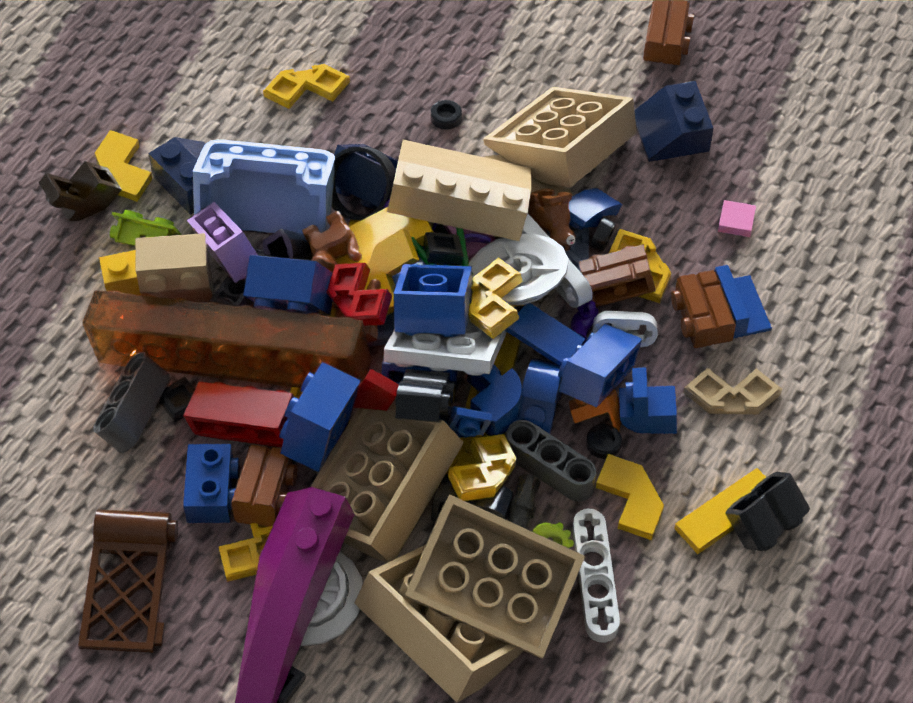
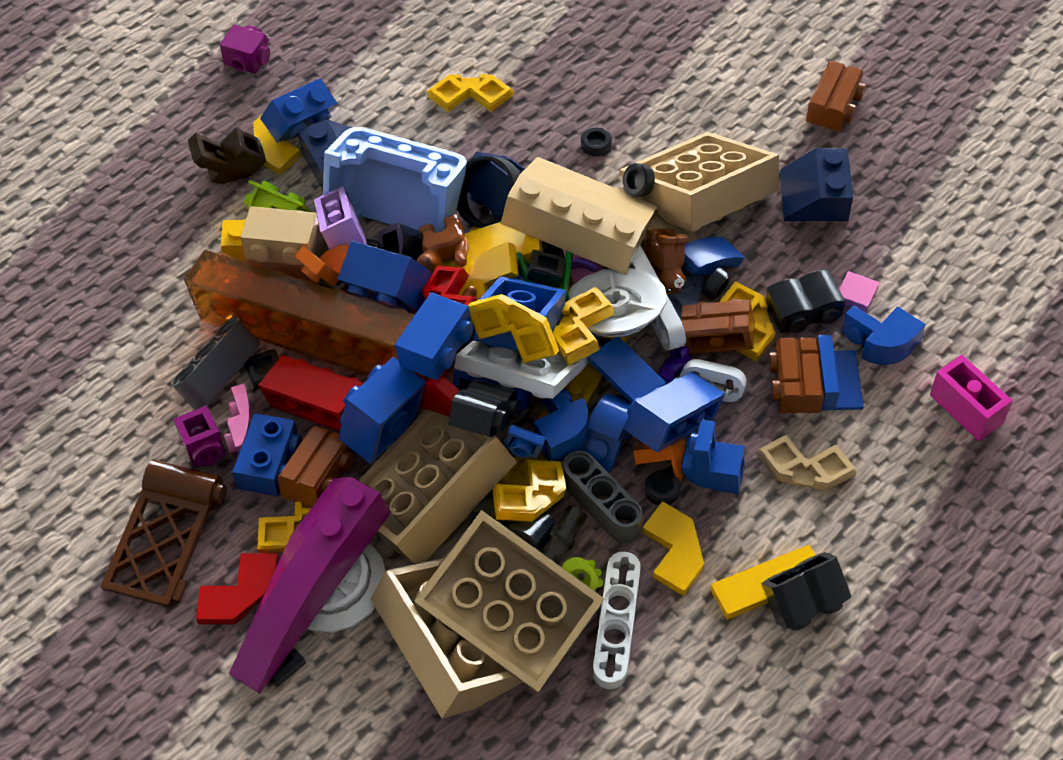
camera: 15 degrees right, 0 degrees up
none -> magenta brick [173,405,226,468]
none -> red tile [196,553,279,625]
none -> magenta brick [219,24,270,74]
none -> bright pink slope [224,384,253,455]
none -> blue brick [260,78,337,143]
none -> orange plate [294,244,349,287]
none -> blue brick [394,292,474,381]
none -> yellow tile [468,294,559,363]
none -> black tile [623,163,655,197]
none -> black brick [765,270,845,333]
none -> blue brick [842,305,926,365]
none -> dark pink brick [930,355,1013,441]

